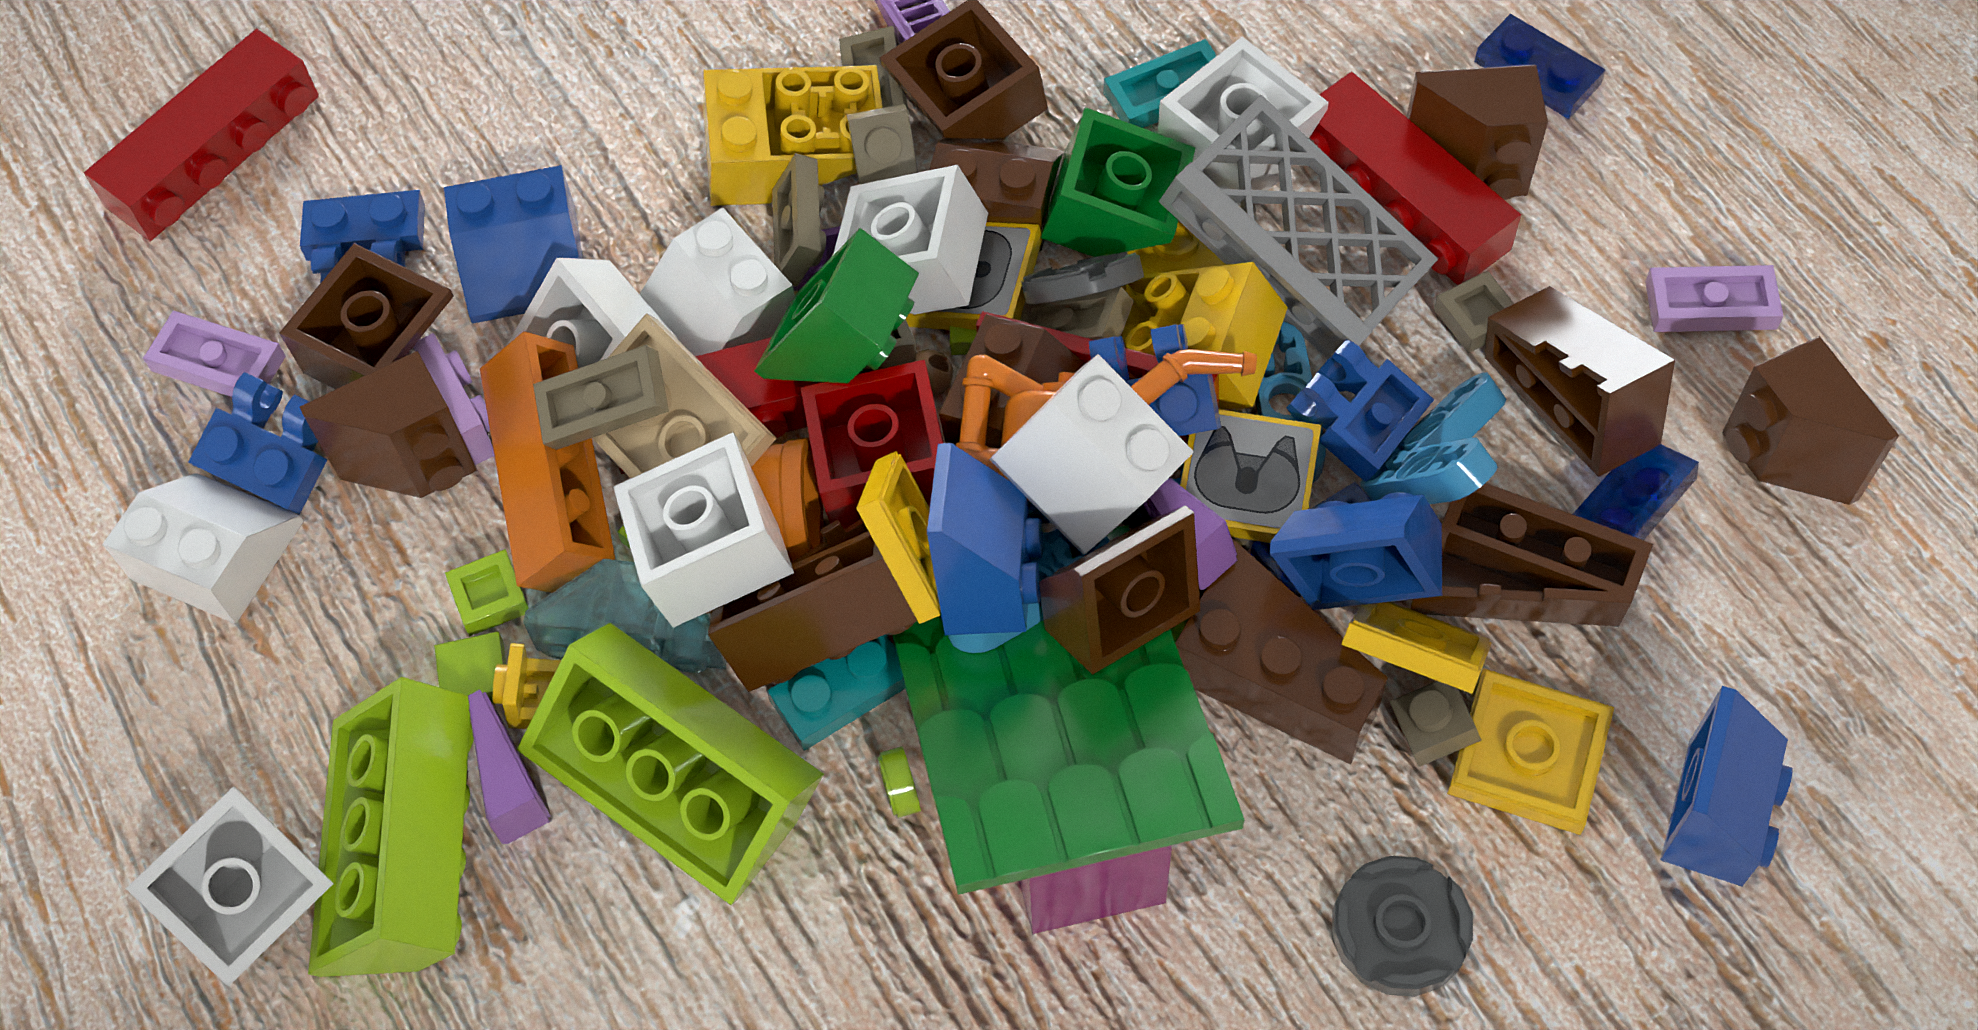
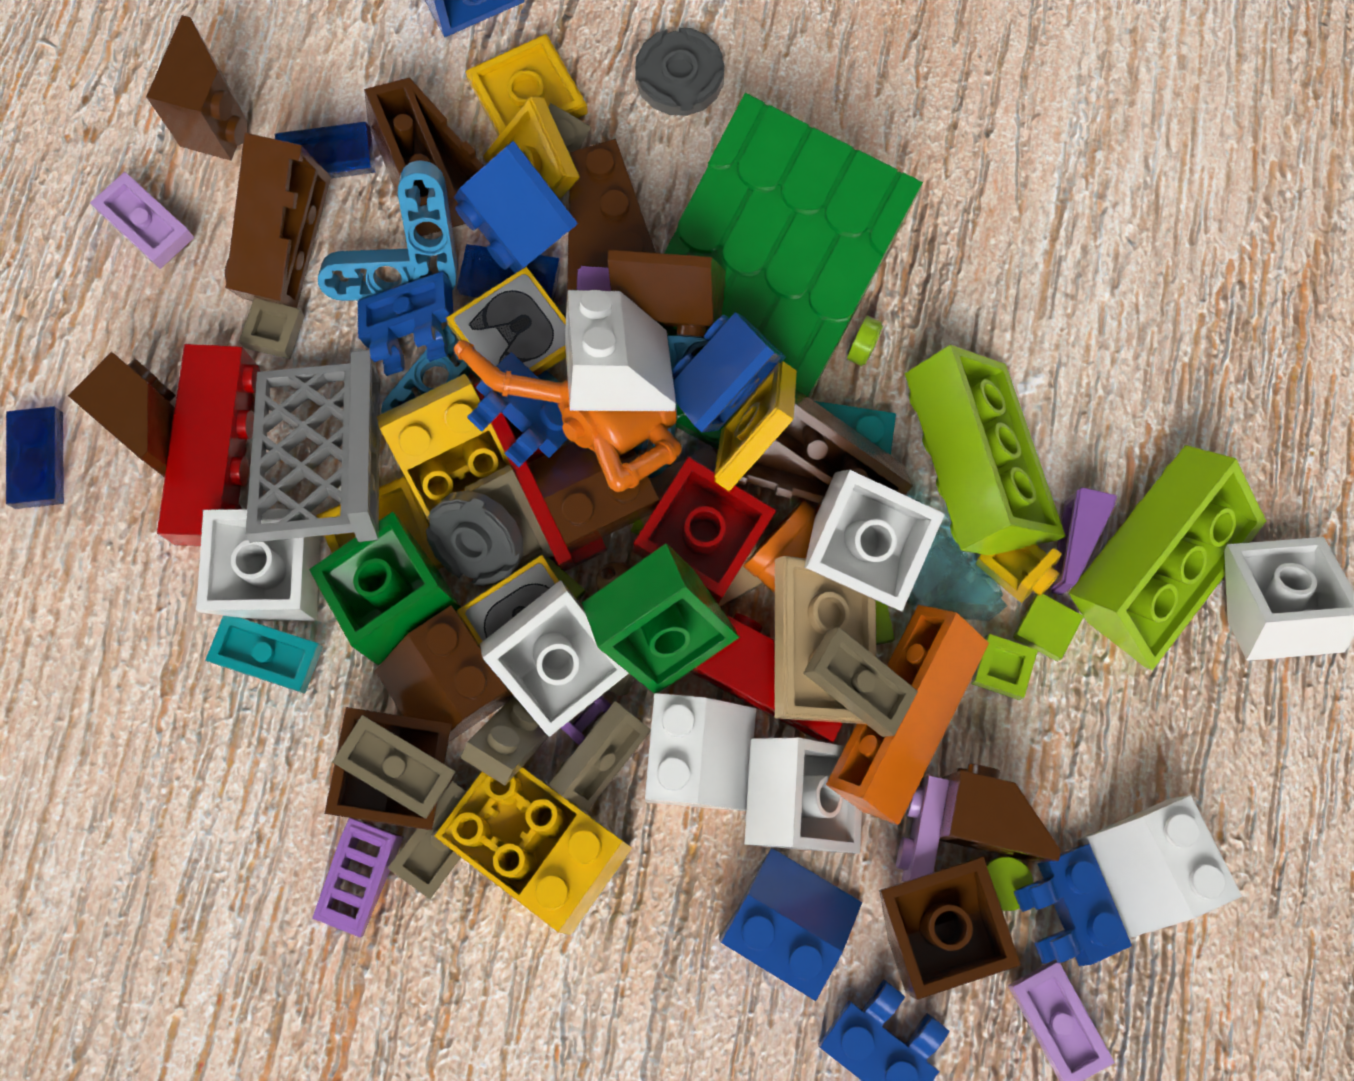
camera: 140 degrees left, 15 degrees up
none -> dark tan plate [332,715,456,819]

